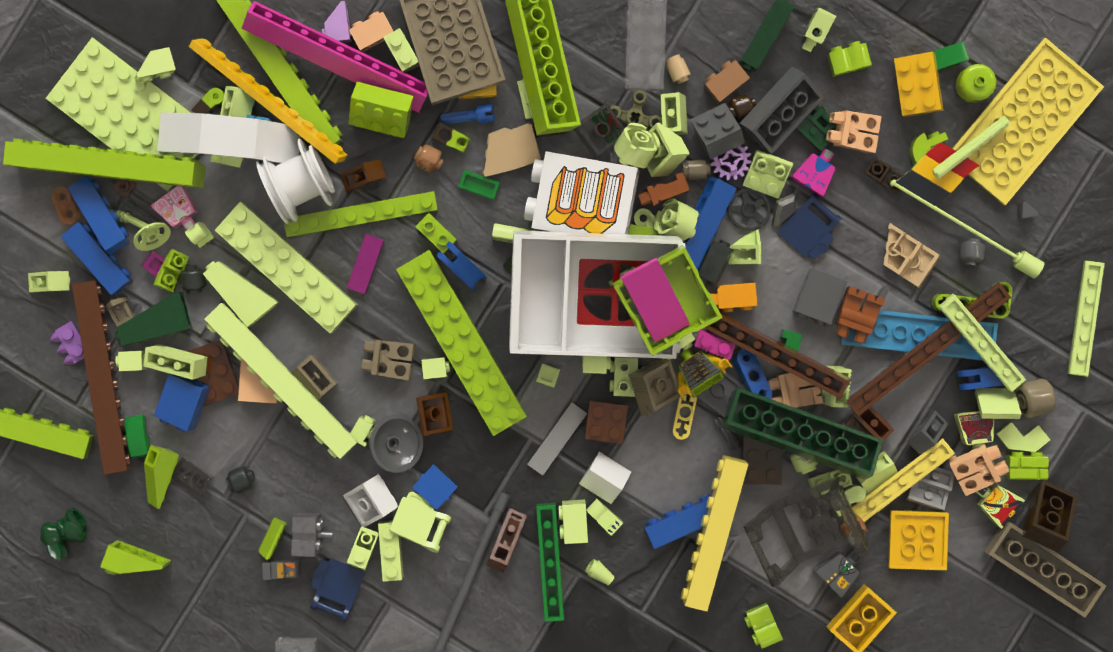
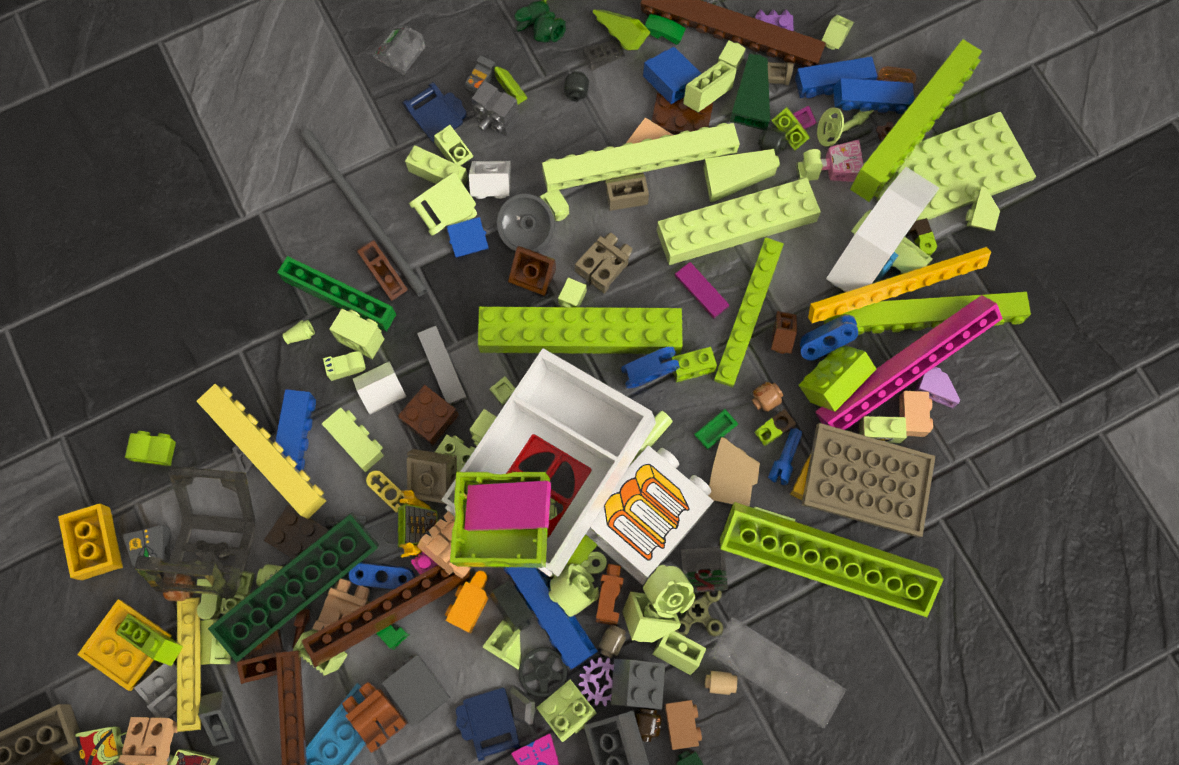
camera: 115 degrees right, 15 degrees down
white wheel [256,139,335,224] -> none
none -> lime slope [116,614,183,666]
none -> copper bar [292,608,310,648]
none -> yellowish green brick [322,407,384,472]
none -> light nougat hips [417,511,471,578]
none -> dark green animal [514,0,566,43]
none -> blue piece [800,314,858,360]

